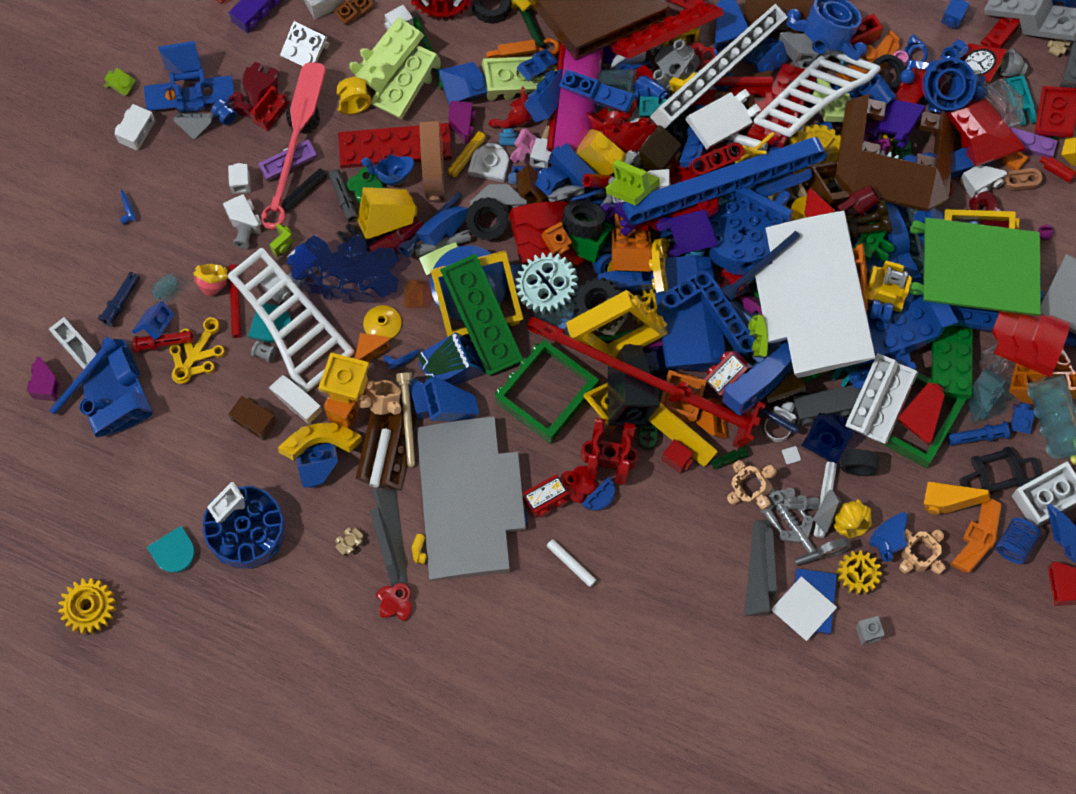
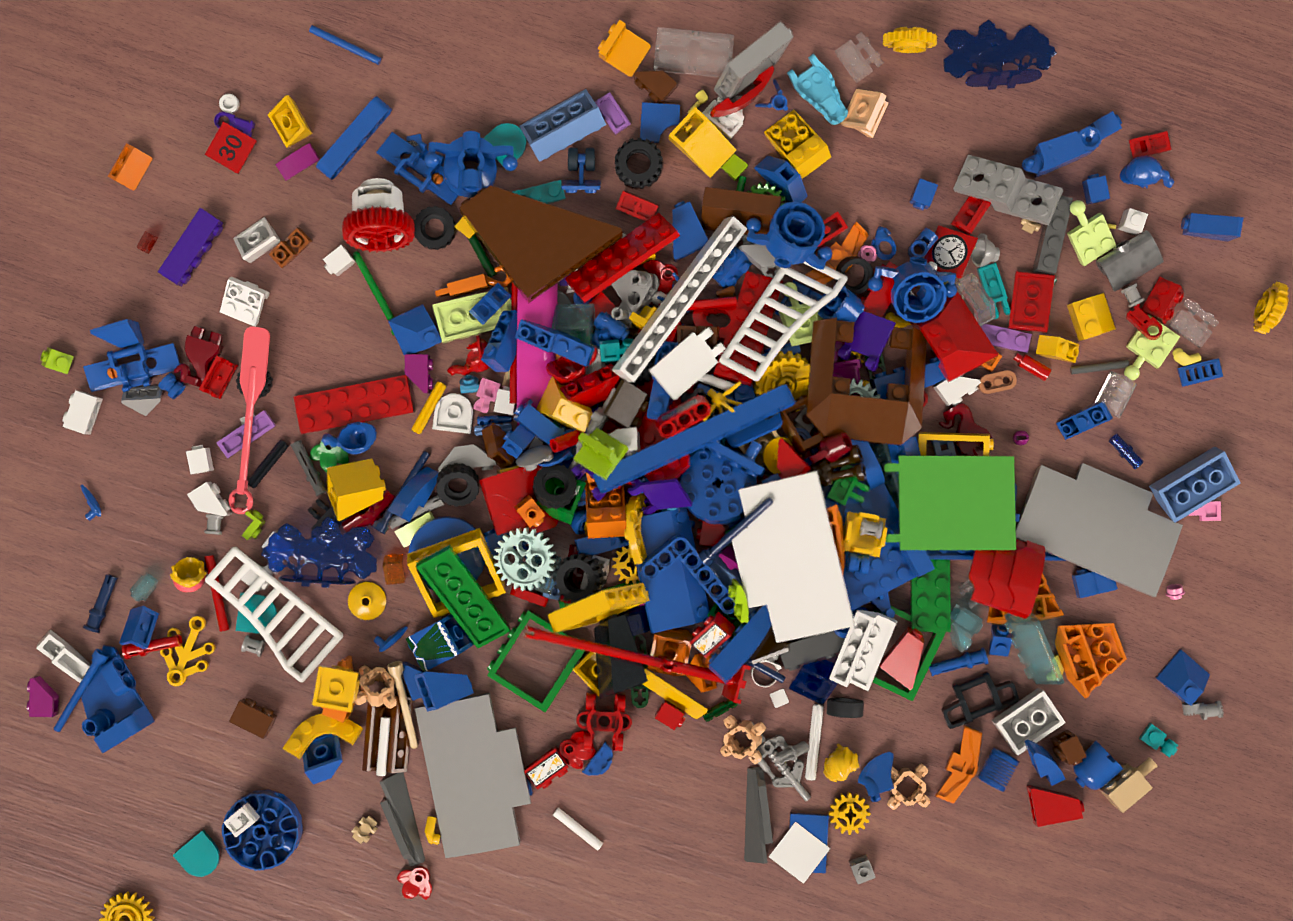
camera: 10 degrees left, 20 degrees up
white slope [269,375,322,424] -> none
yellow helmet [337,77,371,115] -> none
yellowish green hinge [349,17,425,93] -> none
orange slope [355,333,391,362] -> none
yellowish green hinge [371,45,441,120] -> none
nougat brick [419,121,445,202] -> none
flat silver piece [795,538,851,566] -> none
light grey slope [813,489,843,533] -> none
light orange slope [924,482,990,515] -> none

